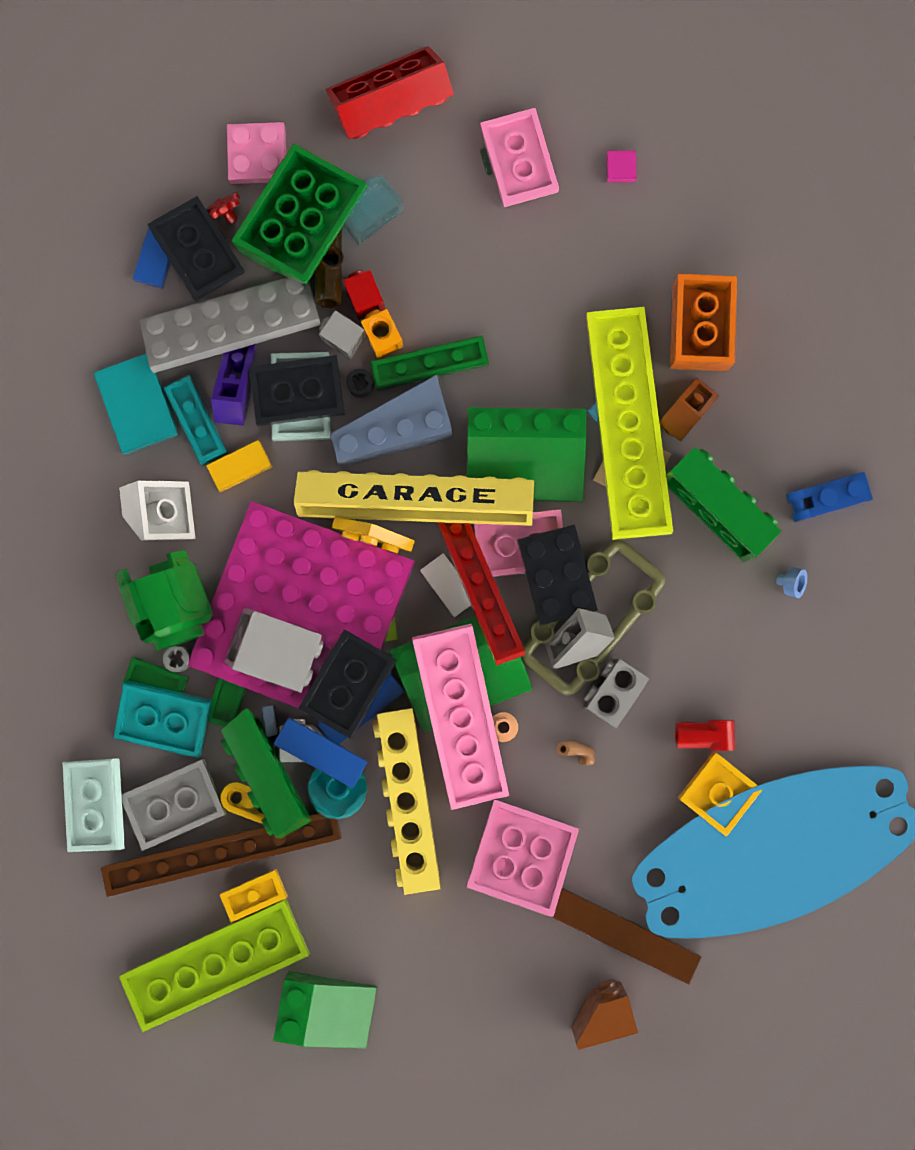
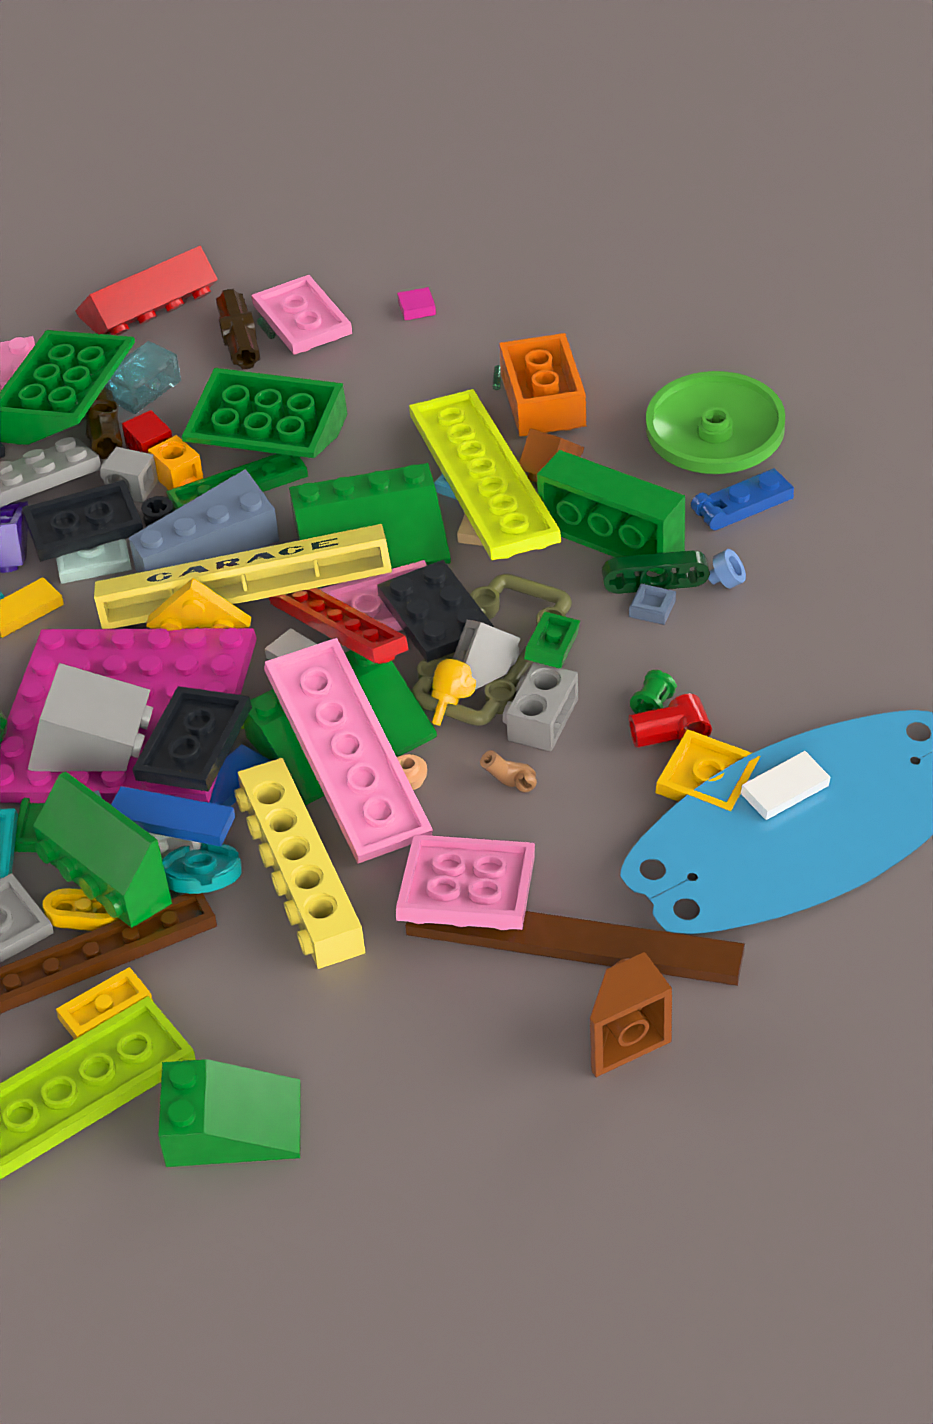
camera: 10 degrees left, 40 degrees down
none -> green slope [182,368,348,458]
none -> dark brown piece [216,289,260,370]
none -> yellow piece [431,659,476,726]
none -> clear green piece [492,365,502,390]
none -> green plate [524,611,581,669]
none -> dark green beam [602,550,710,594]
none -> sand blue tile [629,584,676,625]
none -> green bush [630,670,677,714]
none -> bright green dish [646,371,785,474]
none -> white tile [741,751,831,820]

